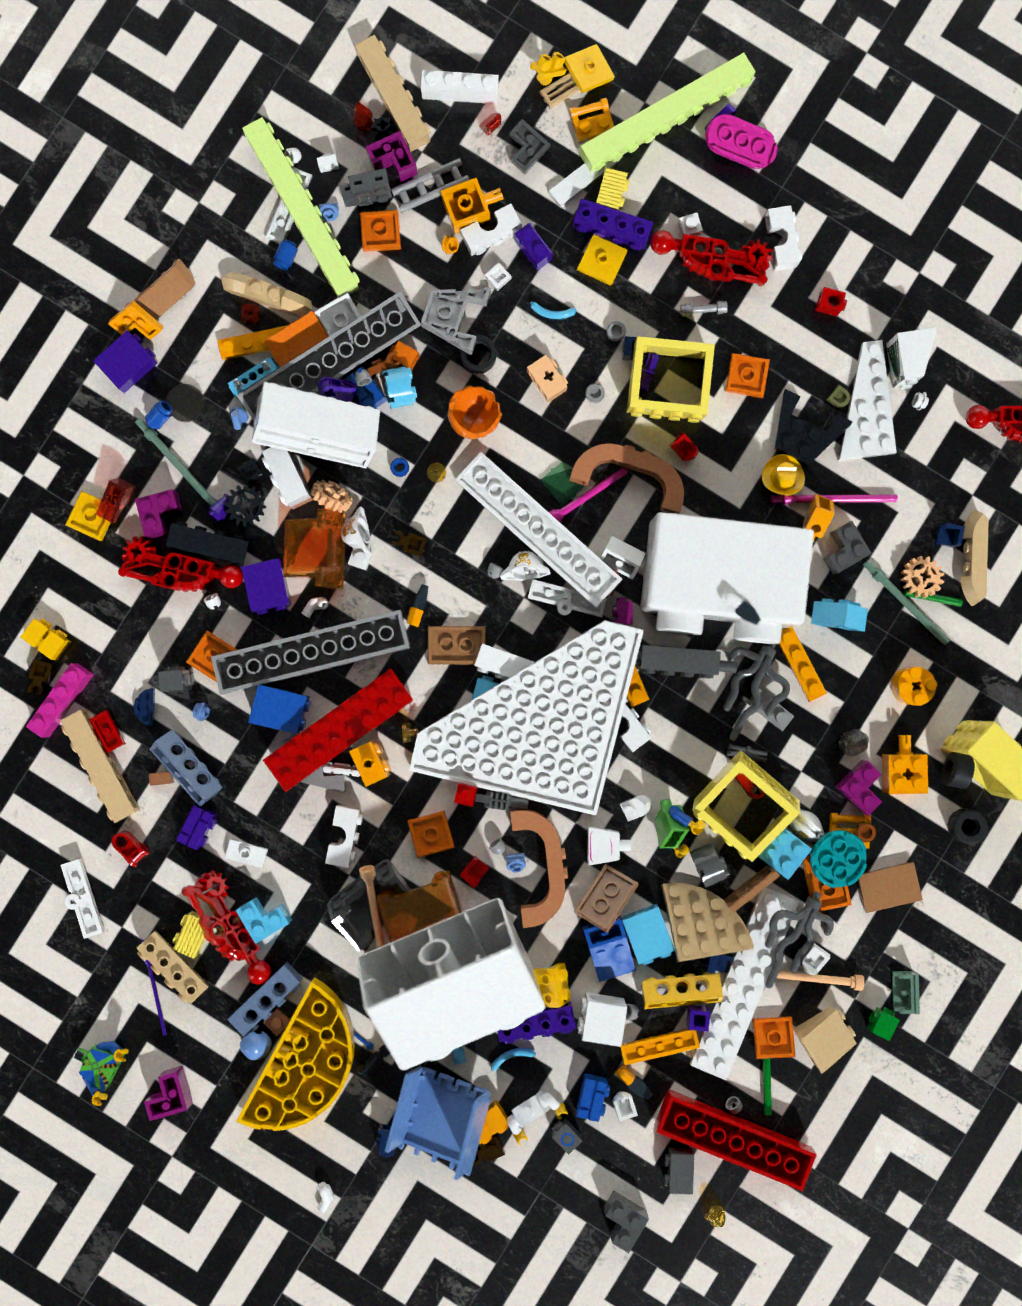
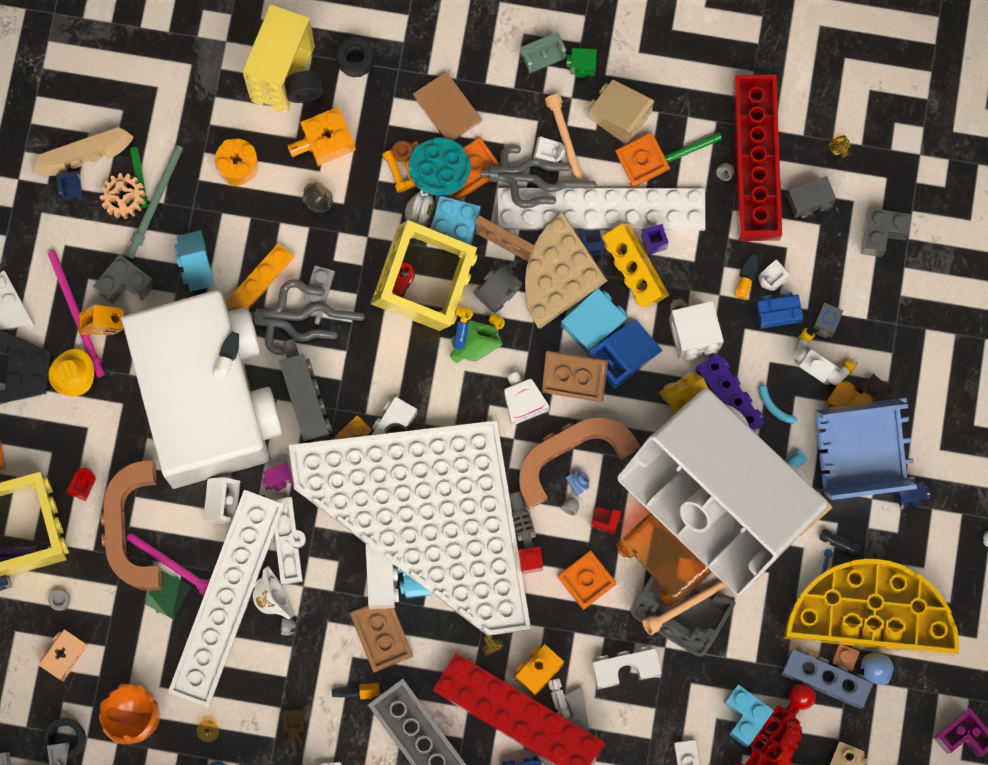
camera: 110 degrees left, 10 degrees down
white plate [620,795,651,821] -> none
light orange plate [620,1028,700,1065] -> none
dark grey pin [727,743,768,764] -> none
magenta brick [835,760,882,816] -> none

